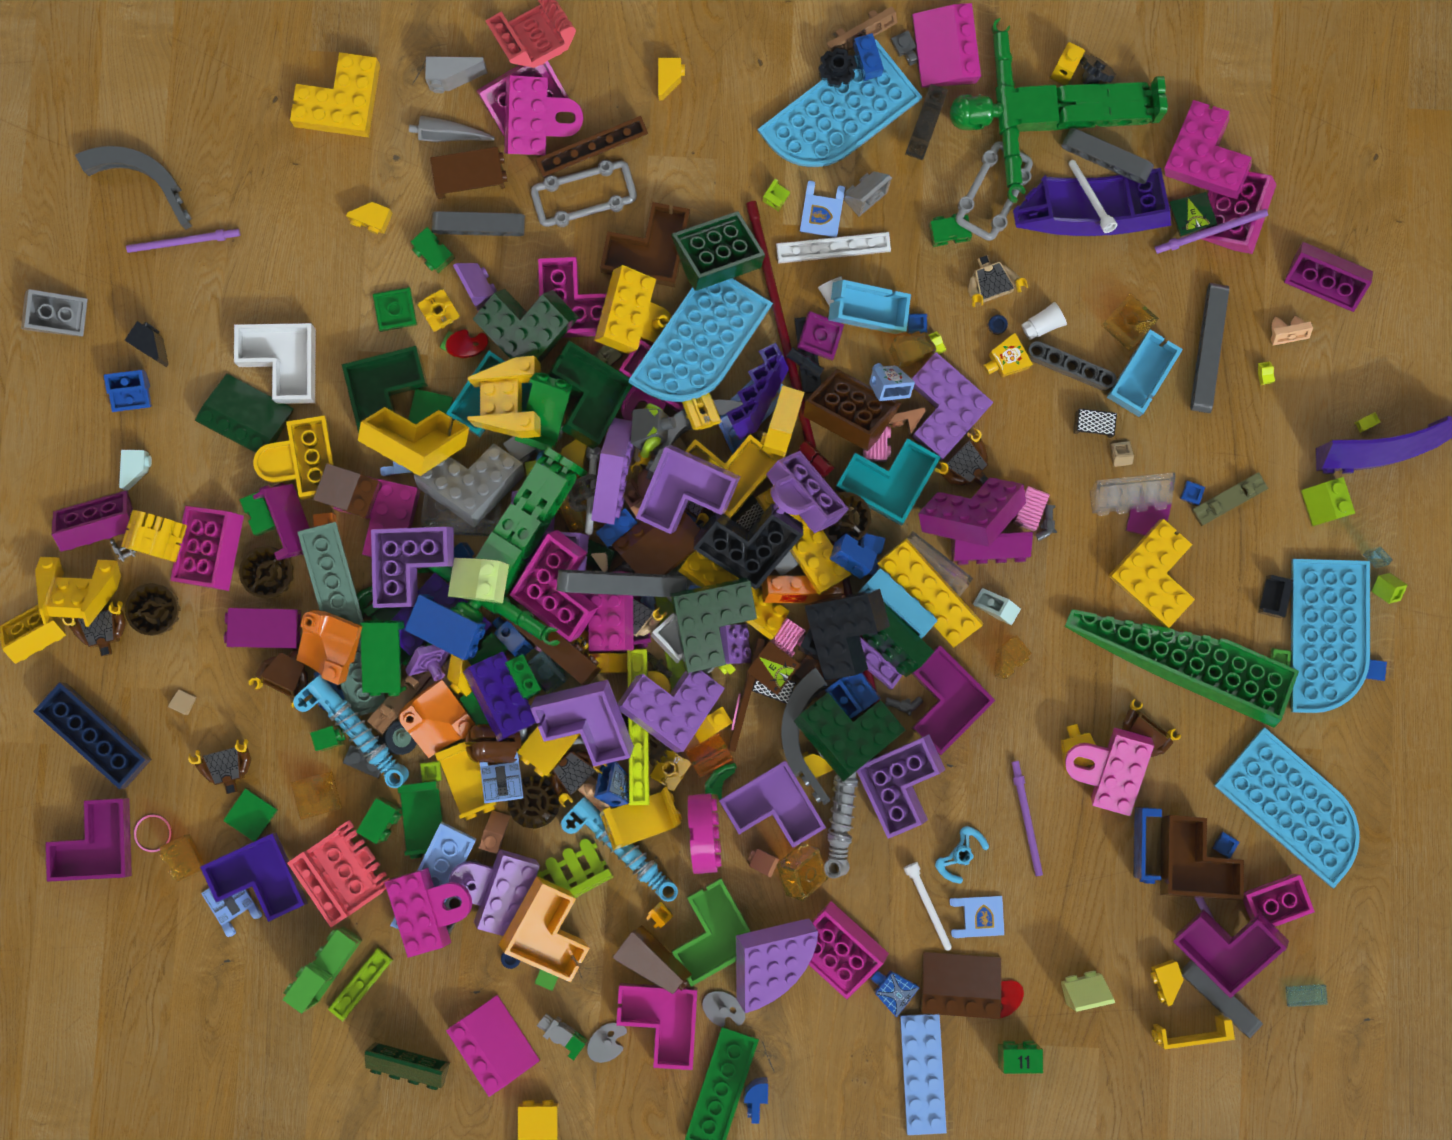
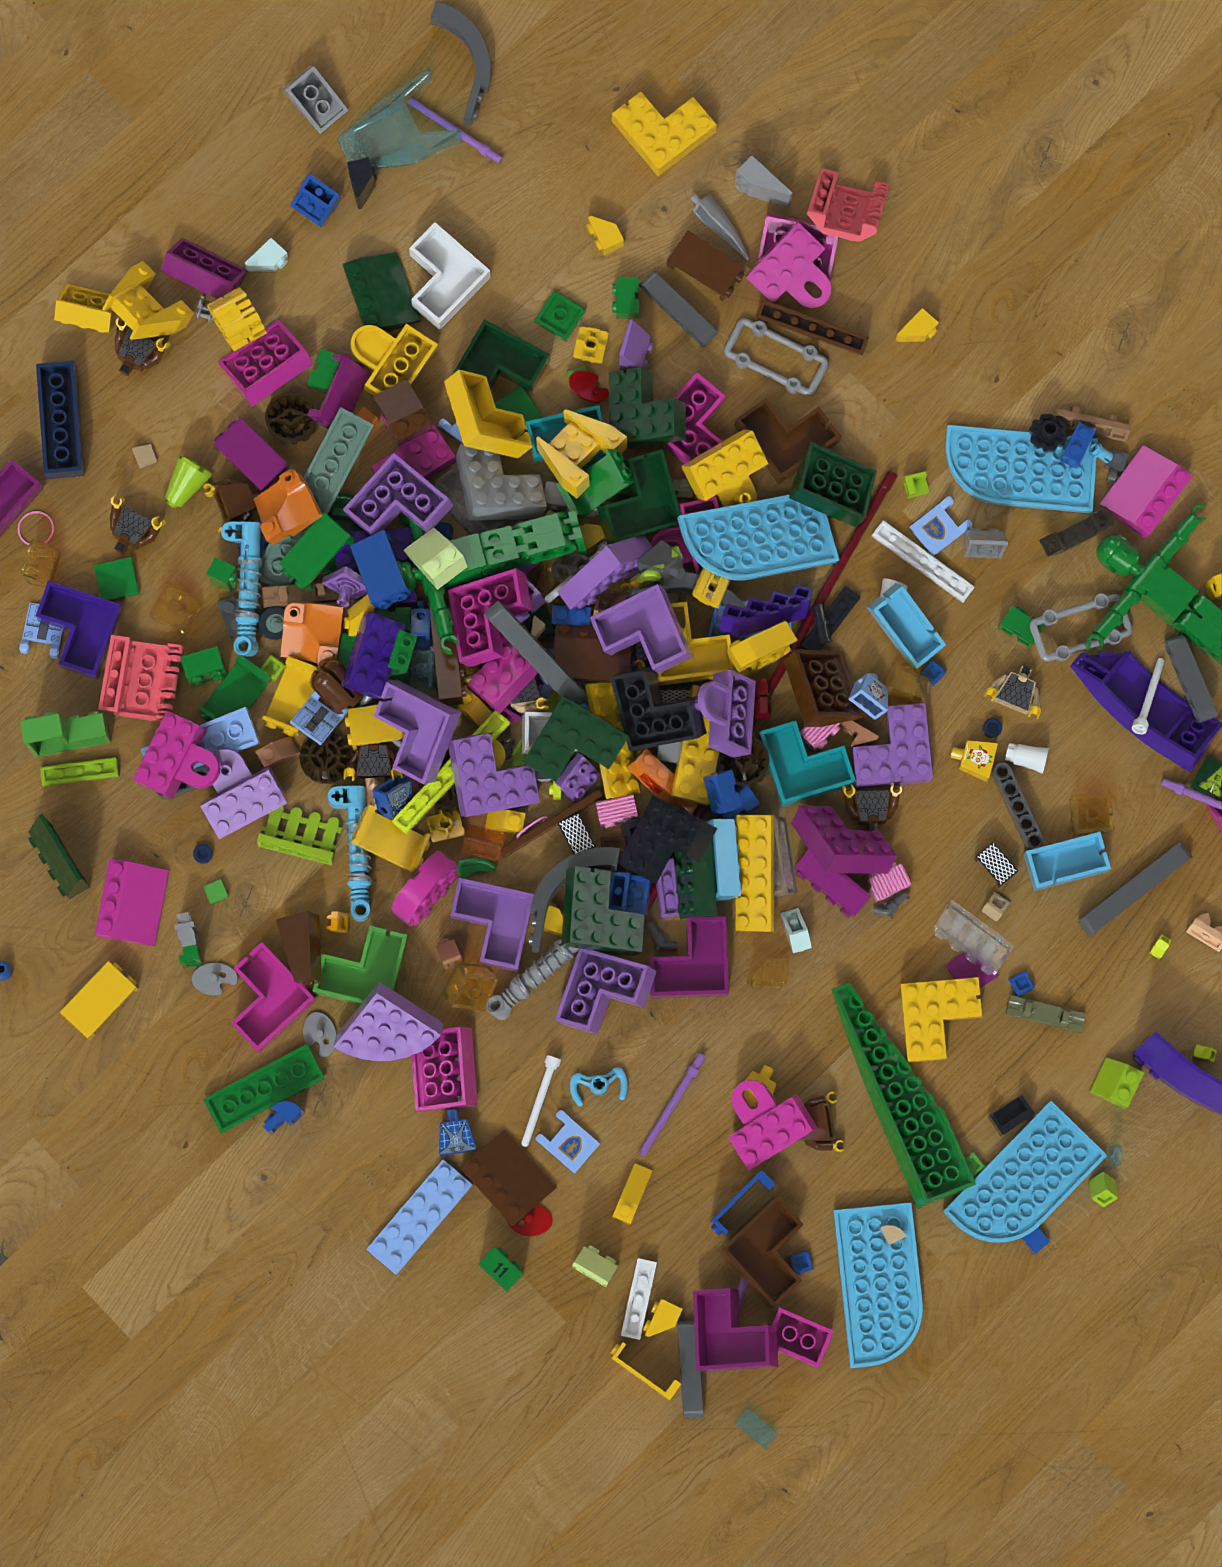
camera: 45 degrees right, 5 degrees down
dark brown gear [125,583,181,636] -> none
light orange piece [499,876,590,982] -> none
reddish brown tile [746,641,801,695] -> none
magenta tile [797,311,844,361] -> none
neon yellow piece [926,331,946,355] -> none
none -> lime cone [165,454,213,509]
none -> clear light blue windscreen [337,68,462,169]
none -> yellow slope [612,1163,652,1225]
none -> white plate [621,1258,657,1340]
none -> tan tile [880,1225,907,1245]
none -> medium azure pin [1089,443,1113,463]

